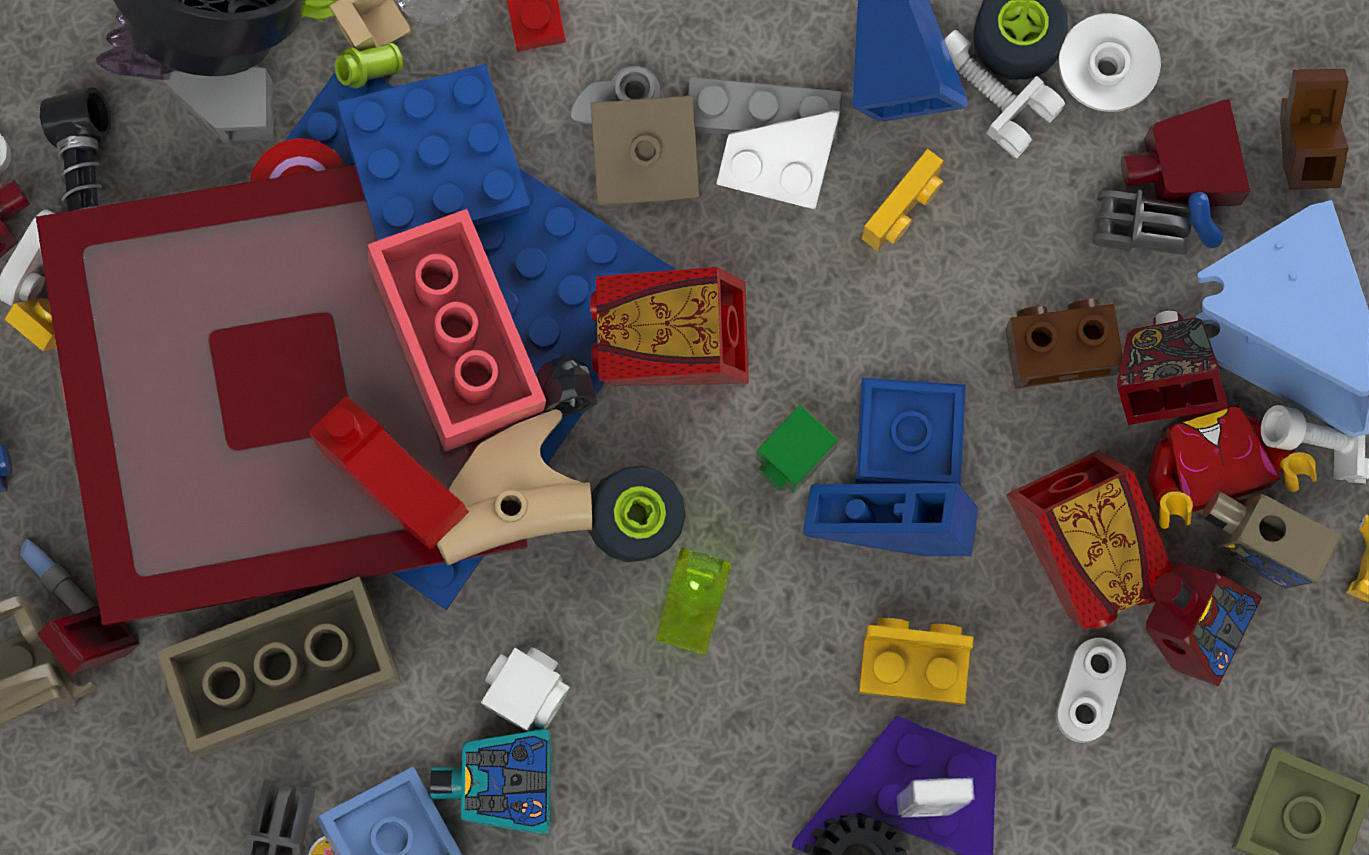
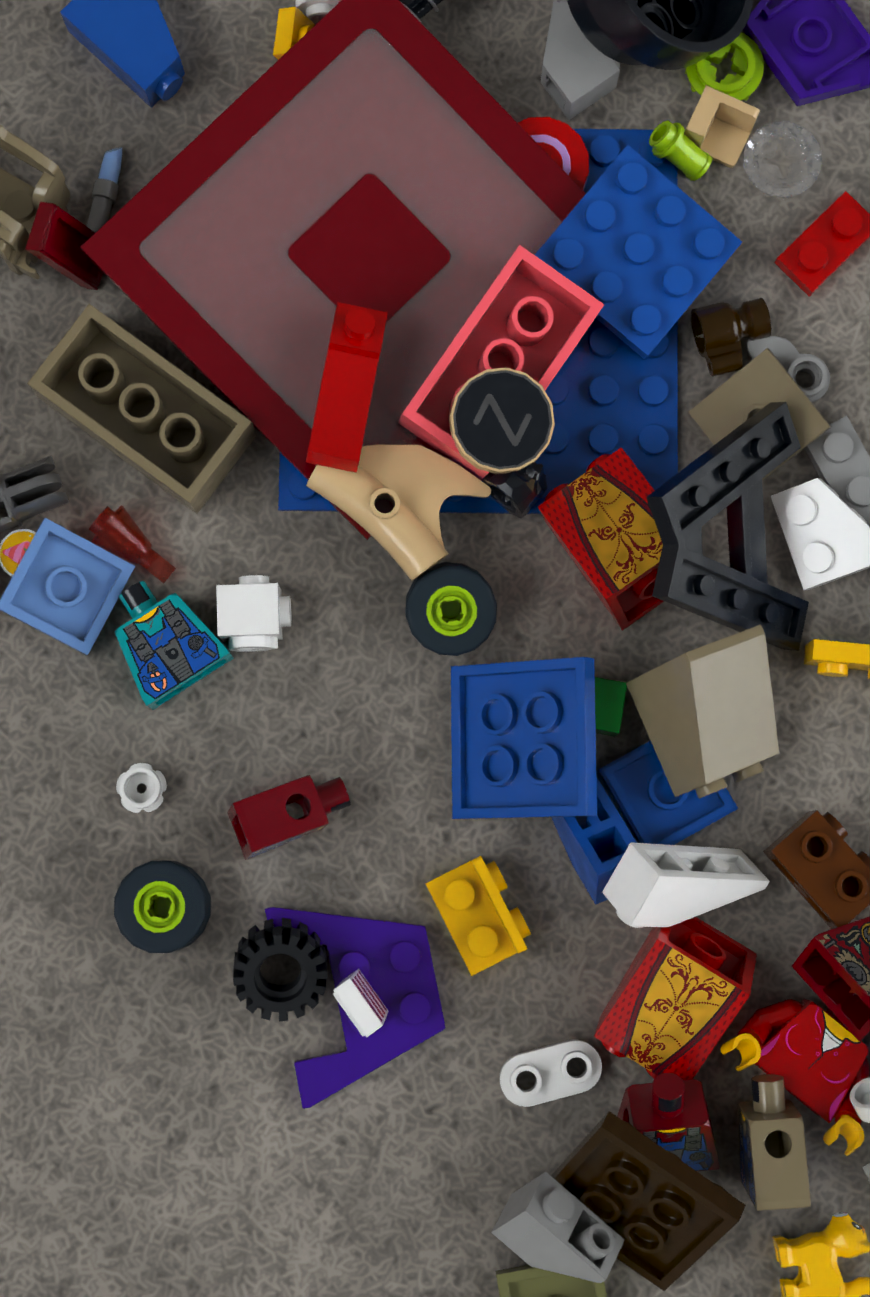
camera: 55 degrees right, 5 degrees up
clear neon green slope [656,547,732,656] -> none
none -> clear red cone [89,505,176,584]
none -> dark red torso [227,775,351,860]
none -> black tile [449,367,555,474]
none -> blue plate [451,657,597,819]
none -> light grey slope [491,1172,625,1283]
none -> dark brown plate [551,1111,746,1291]
none -> white slope [602,842,770,928]
none -> dark tan slope [626,625,779,799]
none -> black plate [646,402,809,651]
none -> dark brown piece [691,298,772,376]

